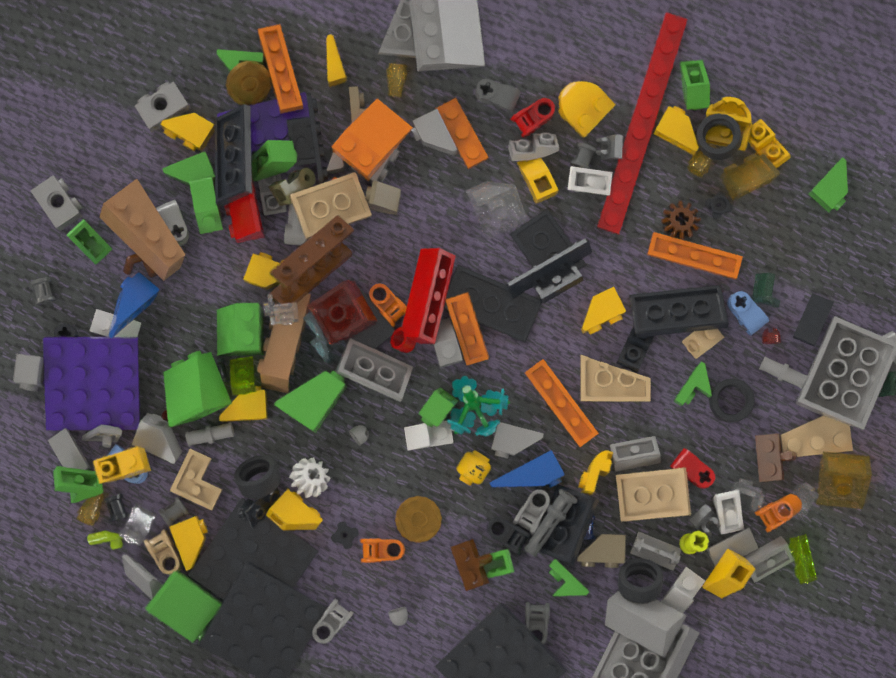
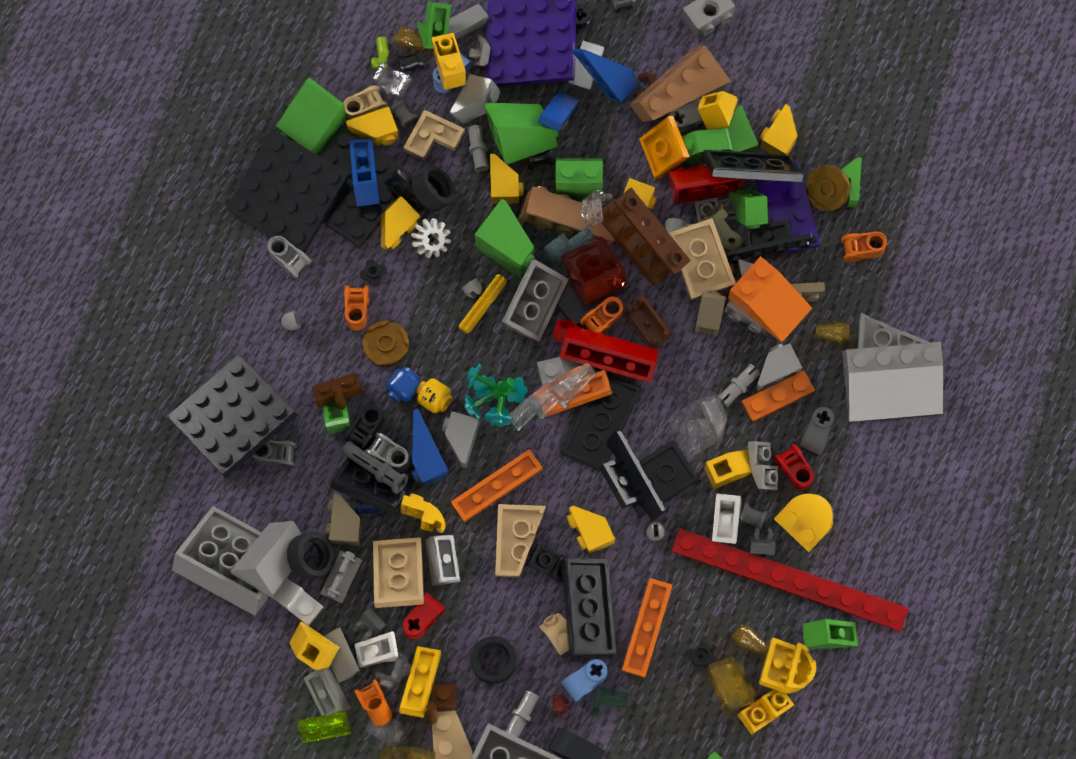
camera: 95 degrees right, 10 degrees down
bright green slope [67,219,112,265] -> none
light grey slope [122,554,163,599] -> none
light grey brick [135,82,190,133] -> none
clear neon green plate [230,356,256,395] -> none
orange plate [258,24,303,114] -> none
yellow slope [327,34,347,87] -> none
white slope [404,421,453,450] -> none
bright green slope [418,387,458,427] -> none
bright green slope [548,559,589,596] -> none
yellow slope [654,106,699,155] -> none
reddish brown gear [661,201,701,240] -> none
bright green slope [674,361,712,406] -> none
neon yellow bush [679,531,709,554] -> none
black tyre [697,113,742,160] -> none
none -> blue slope [349,138,380,206]
none -> blue head [385,367,420,403]
none -> yellow tile [399,646,441,718]
none -> yellow axle [459,274,507,334]
none -> clear slope [508,362,596,431]
none -> blue tile [538,91,580,131]
none -> reddish brown hinge [624,295,671,349]
none -> light orange tile [639,116,689,179]
none -> light grey hinge [646,522,665,541]
none -> yellow slope [698,91,738,130]
none -> light grey pin [717,364,760,407]
none -> orange piece [840,231,887,262]

